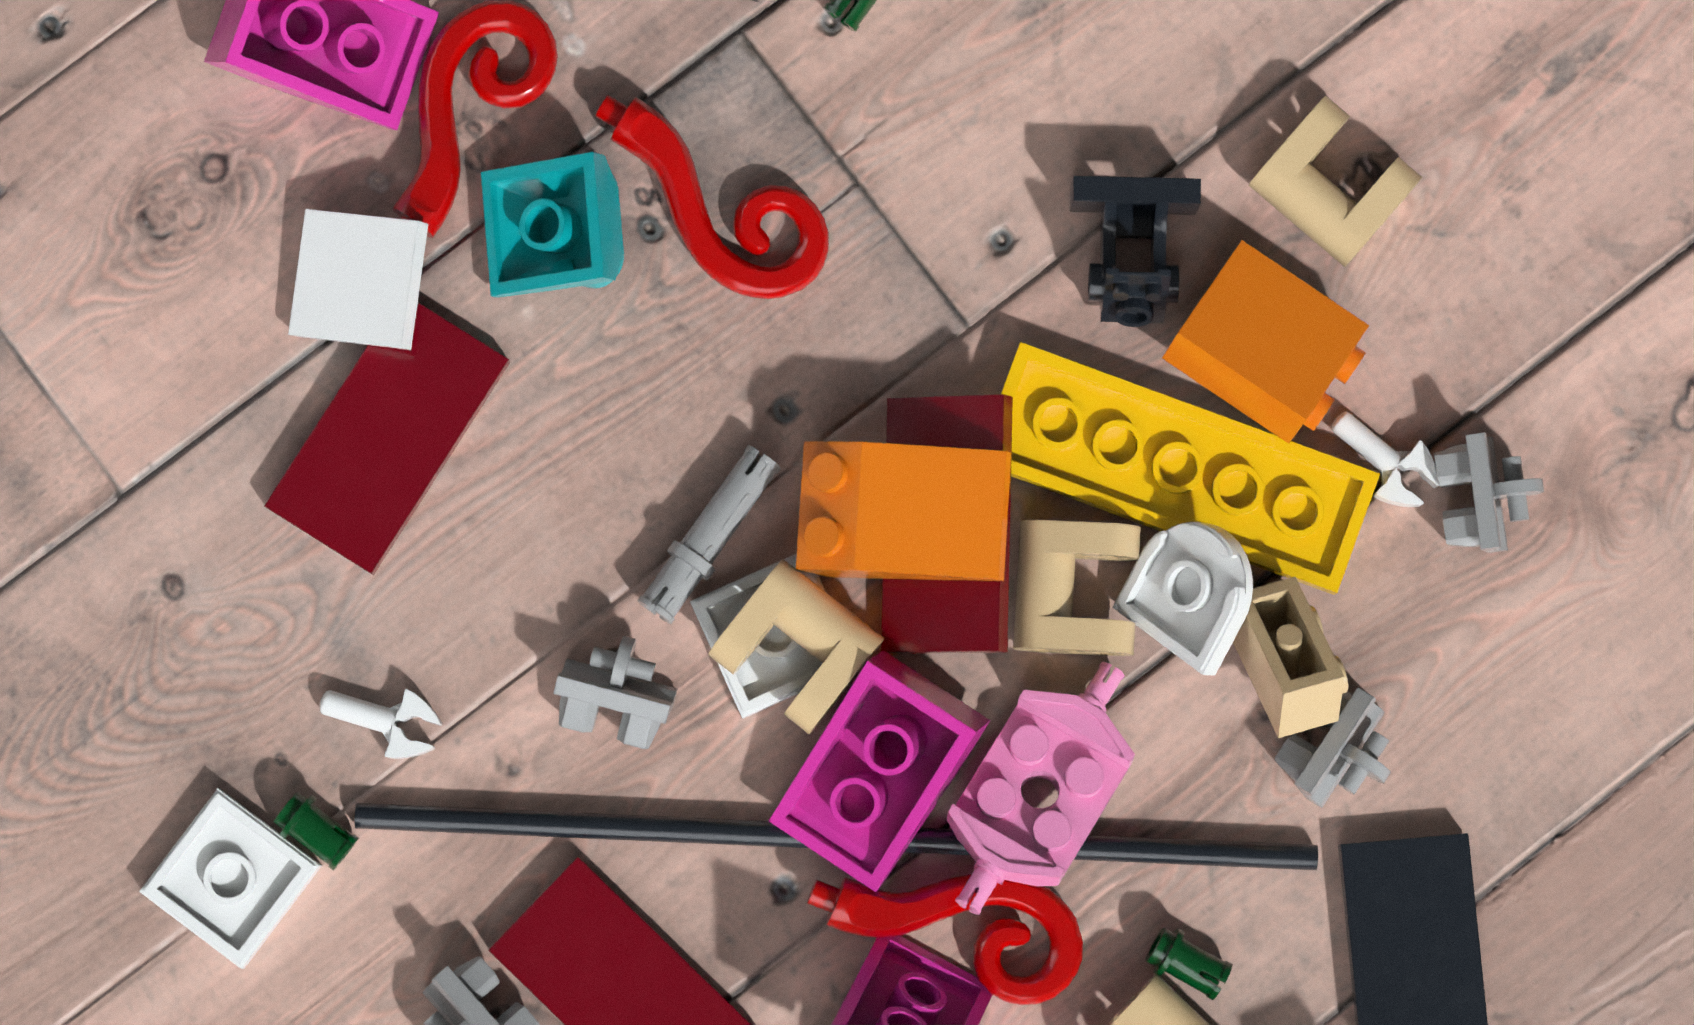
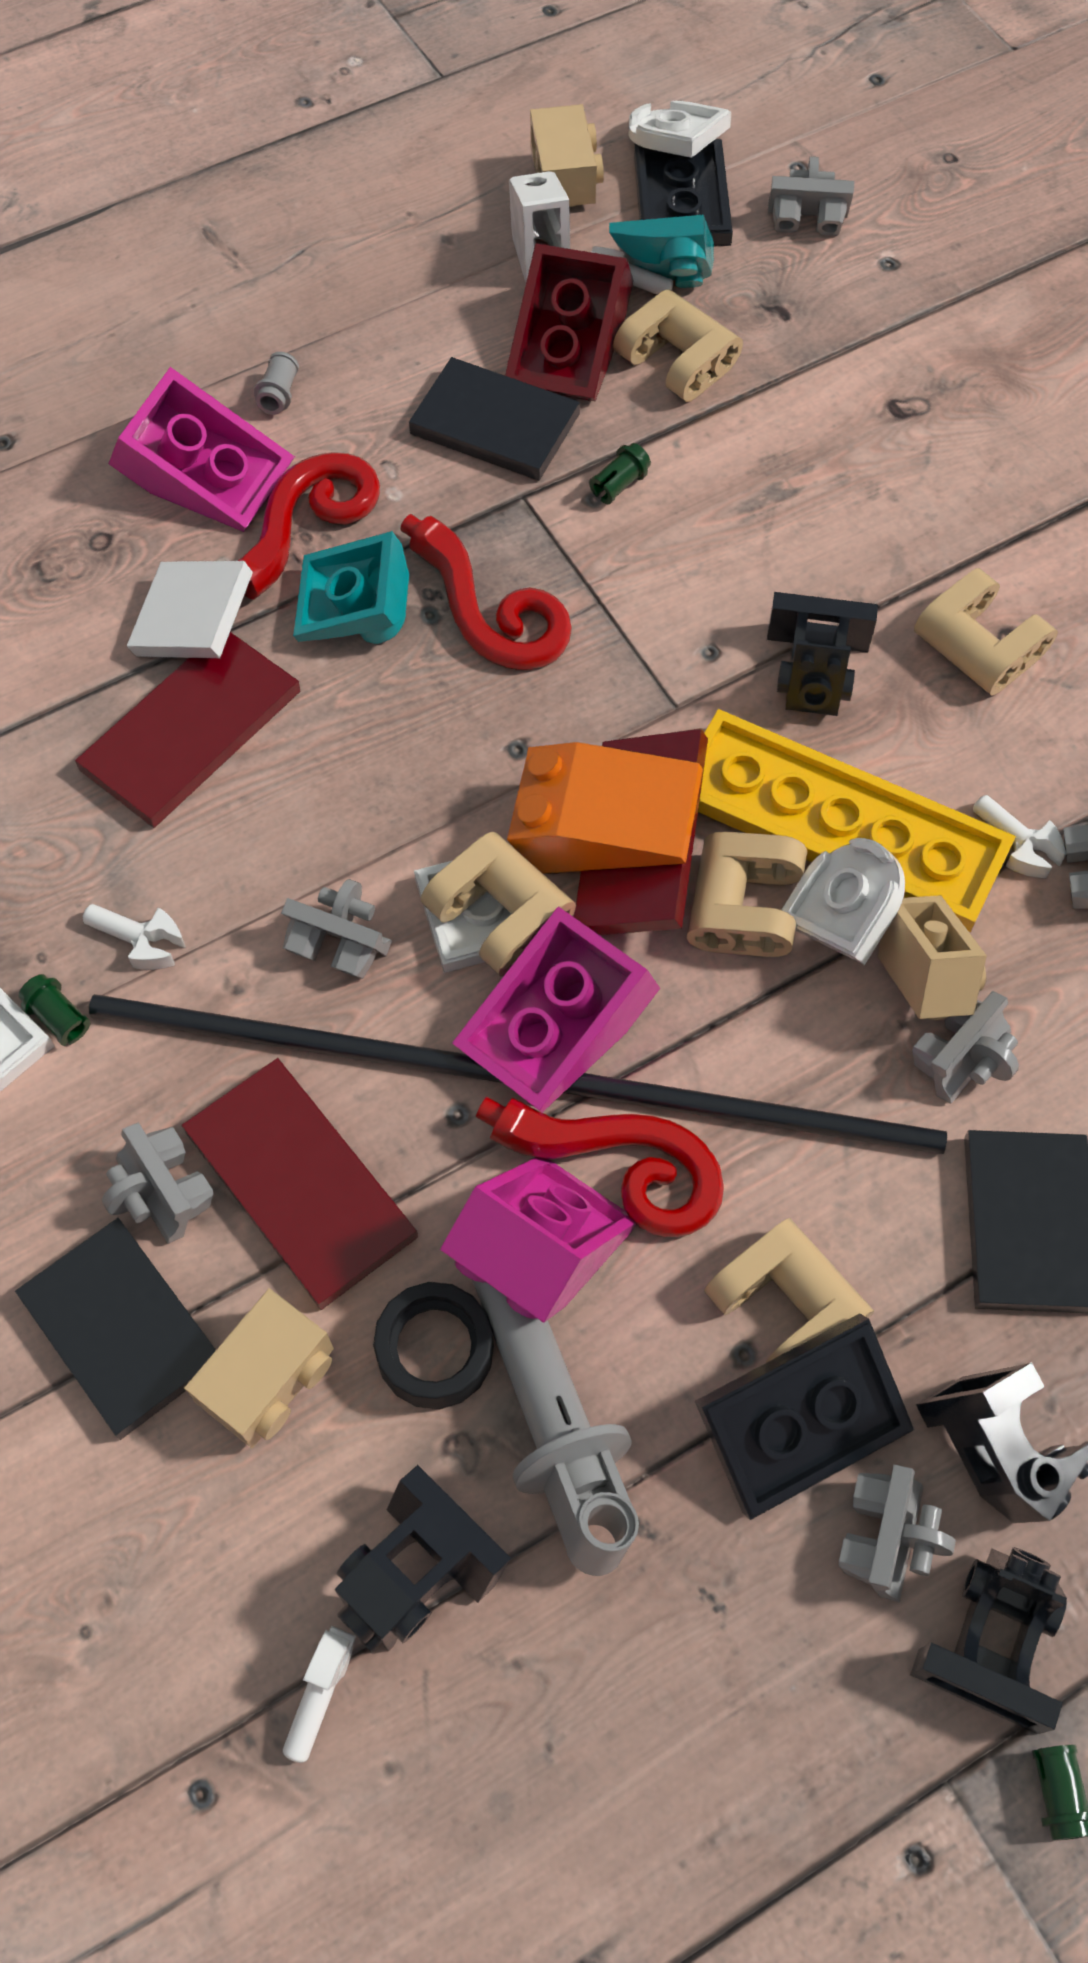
camera: 10 degrees right, 20 degrees down
light grey pin [638,445,781,624] -> none
bright pink plate [947,662,1135,915] -> none
dark green pin [1145,927,1233,1000] -> none
orange brick [1162,240,1369,444] -> none

